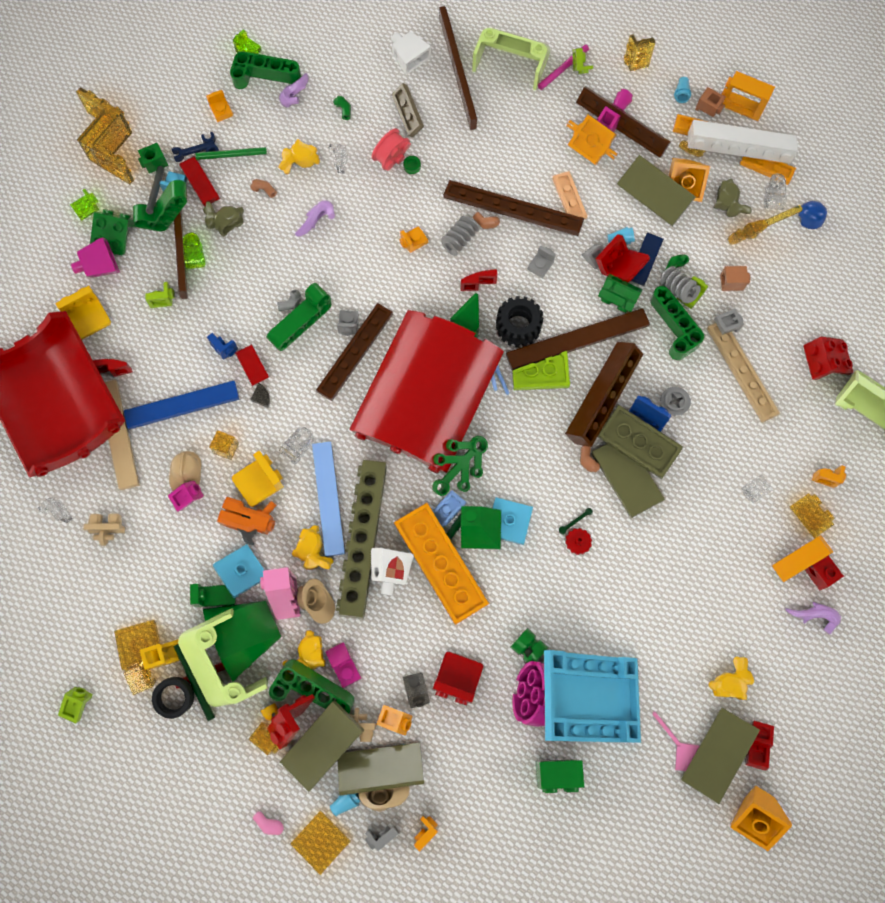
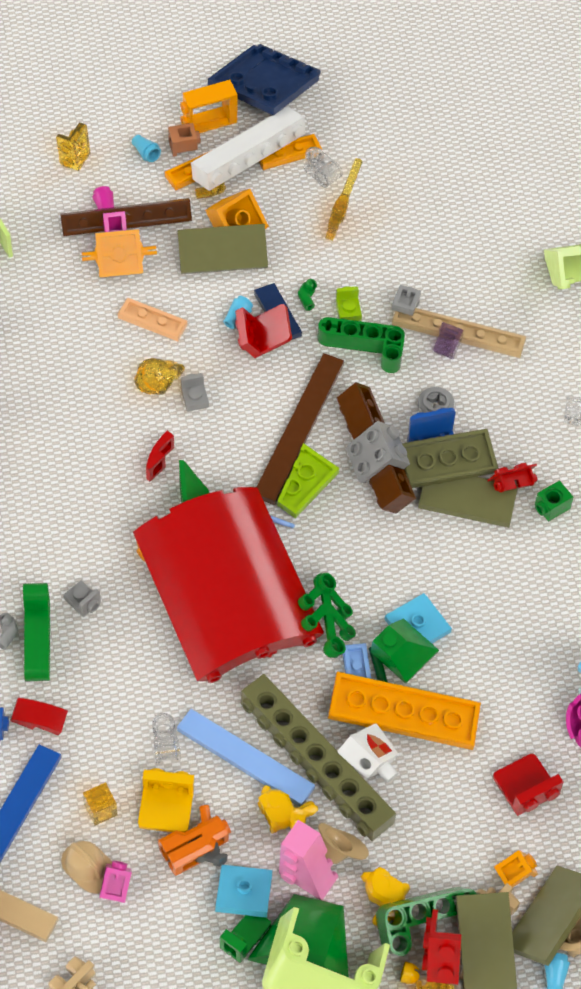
camera: 50 degrees left, 15 degrees down
clear smoke tile [251,383,270,408] -> none
reddish brown tile [316,303,393,401] -> none
dark pink slope [325,642,362,688] -> none
light orange bracket [399,226,428,253] -> none
clear smoke bracket [403,672,430,708] -> none
light grey piece [441,216,480,256] -> none
reddish brown tile [443,180,584,236] -> none
nougat arm [473,212,500,229] -> none
black tyre [496,296,544,348] -> none
green wheel [510,628,549,663] -> none
dark pink bar [538,44,589,90] -> none
dark green hinge [559,508,593,535] -> none
red piece [565,528,592,555] -> none
lime bracket [572,48,593,74] -> none
nougat arm [580,446,600,472] -> none
light grey slope [582,244,603,269] -> none
green brick [598,274,643,313] -> none
light grey piece [660,266,701,303] -> none
olive animal [714,179,752,217] -> none
nougat brick [720,266,750,291] -> none
blue hair [798,201,827,229] -> none
red bracket [803,336,853,380] -> none
none -> clear yellow hair [134,358,185,395]
none -> dark blue hinge [208,44,321,115]
none -> light grey bracket [346,421,410,483]
none -> clear purple panel [433,322,463,359]
none -> red hinge [488,463,538,493]
none -> green brick [535,480,574,522]

